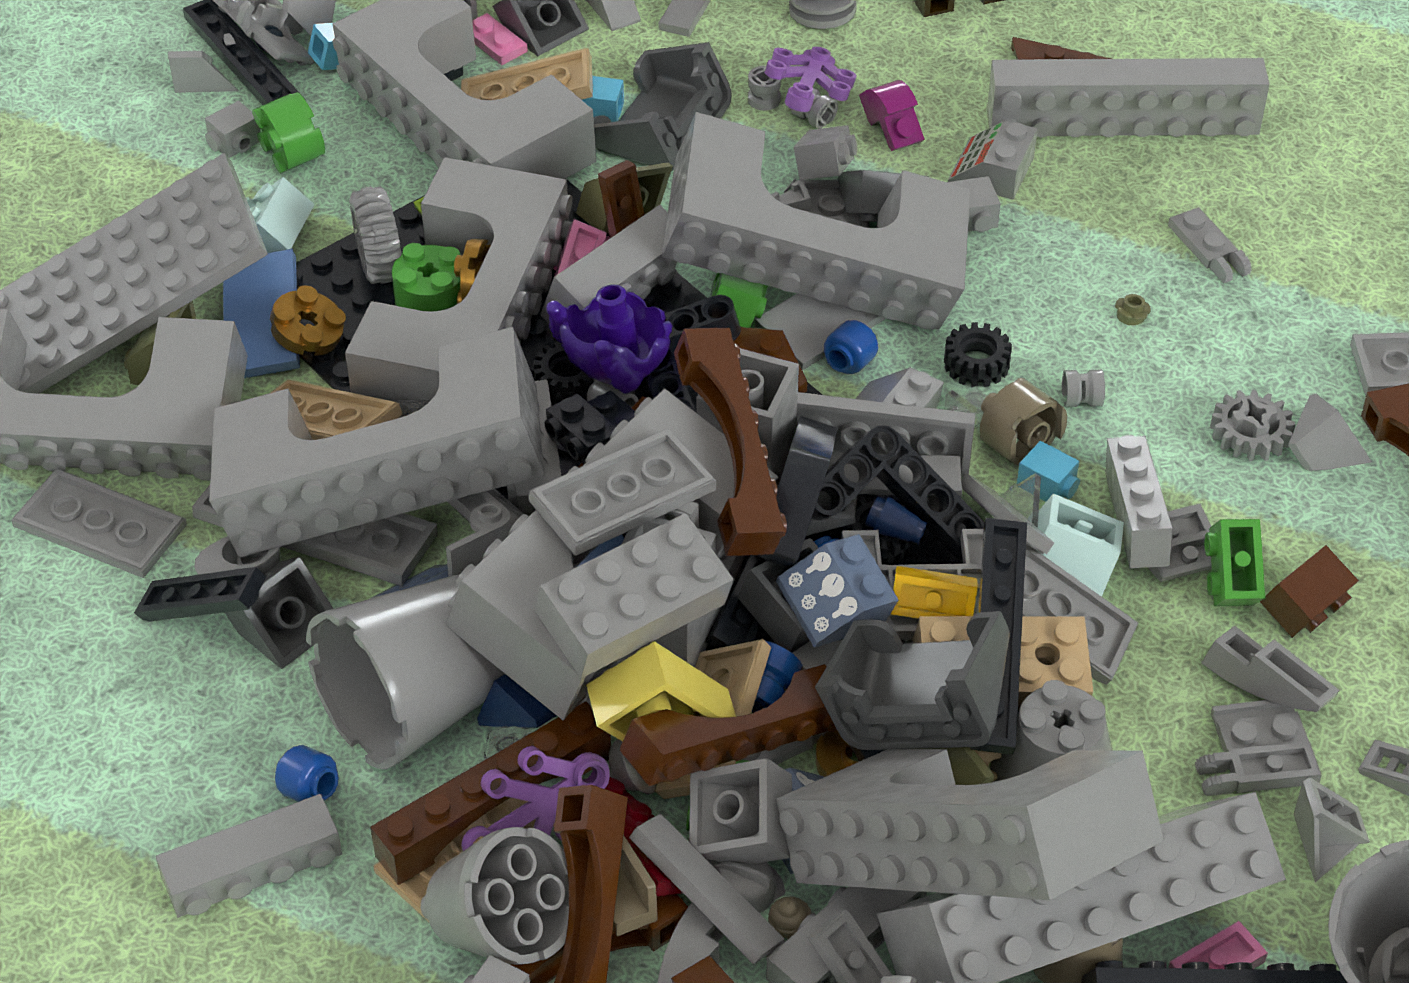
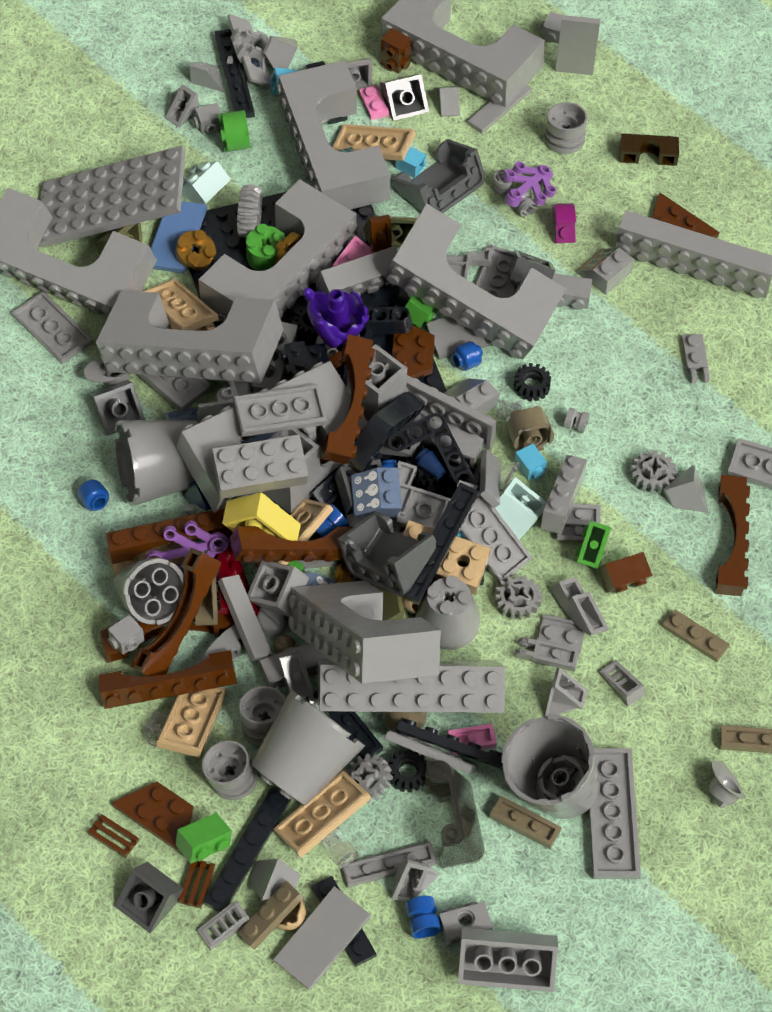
camera: 20 degrees right, 10 degrees up
black plate [134,567,267,622] -> none
light grey brick [156,794,342,918] -> none
light grey brick [794,125,857,180] -> none
yellow panel [891,566,978,619] -> none
olive plate [1115,294,1151,325] -> none
none -> light grey slope [165,84,199,128]
none -> light grey gear [495,574,542,620]

